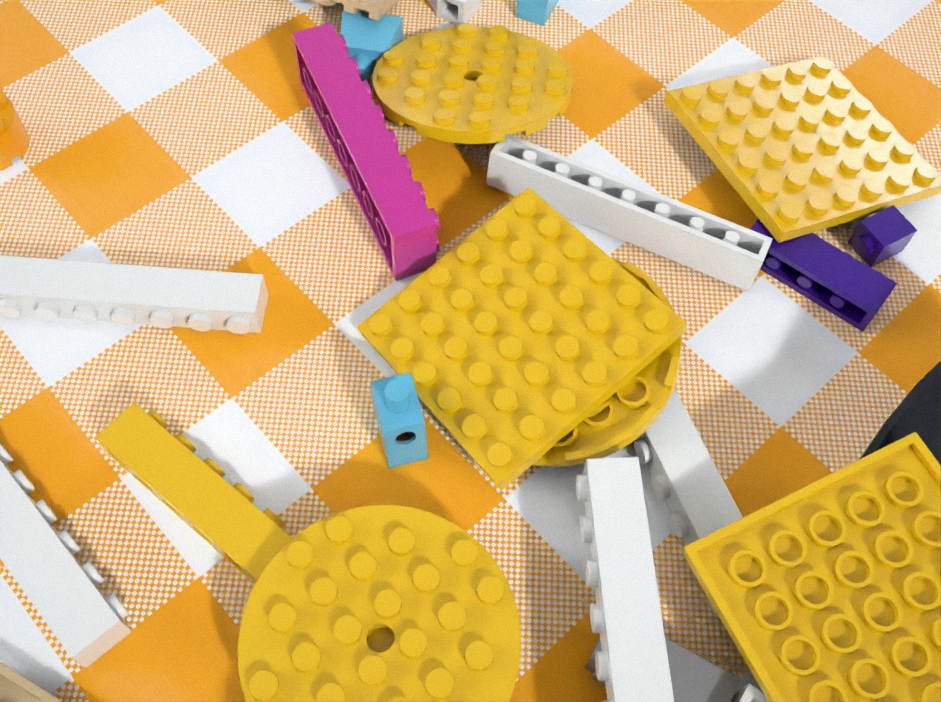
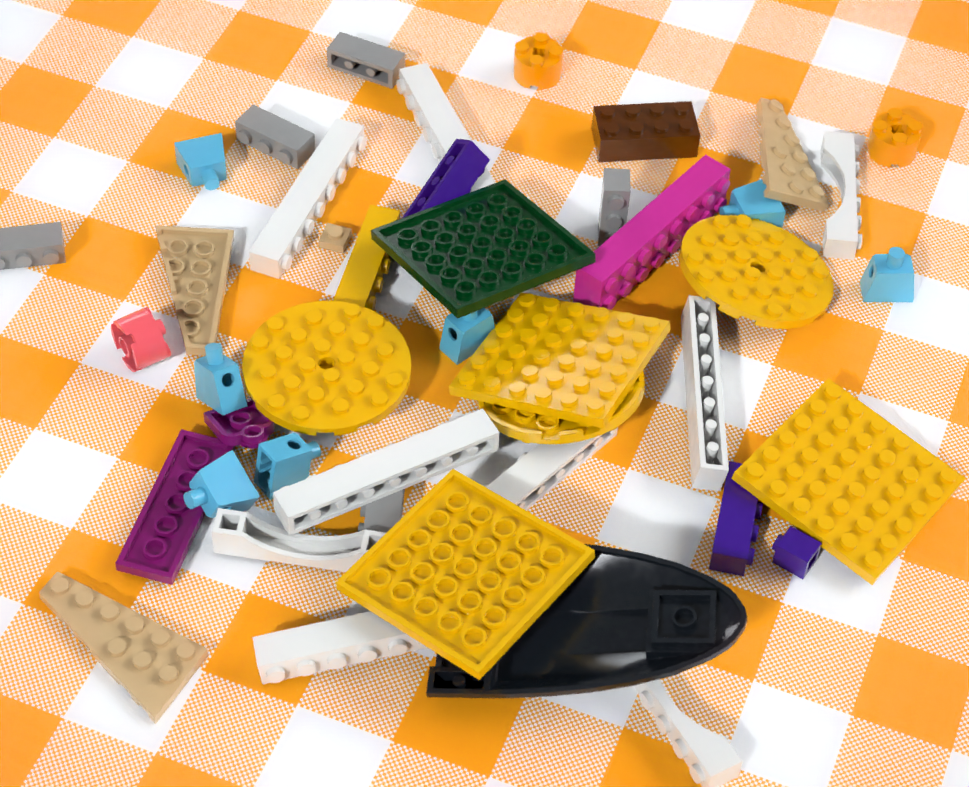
camera: 65 degrees right, 10 degrees down
none -> tan plate [318,223,352,254]
none -> dark green plate [371,179,596,318]
none -> dark purple brick [402,139,490,218]
none -> reddish brown brick [591,101,700,163]
none -> light grey brick [598,168,631,246]

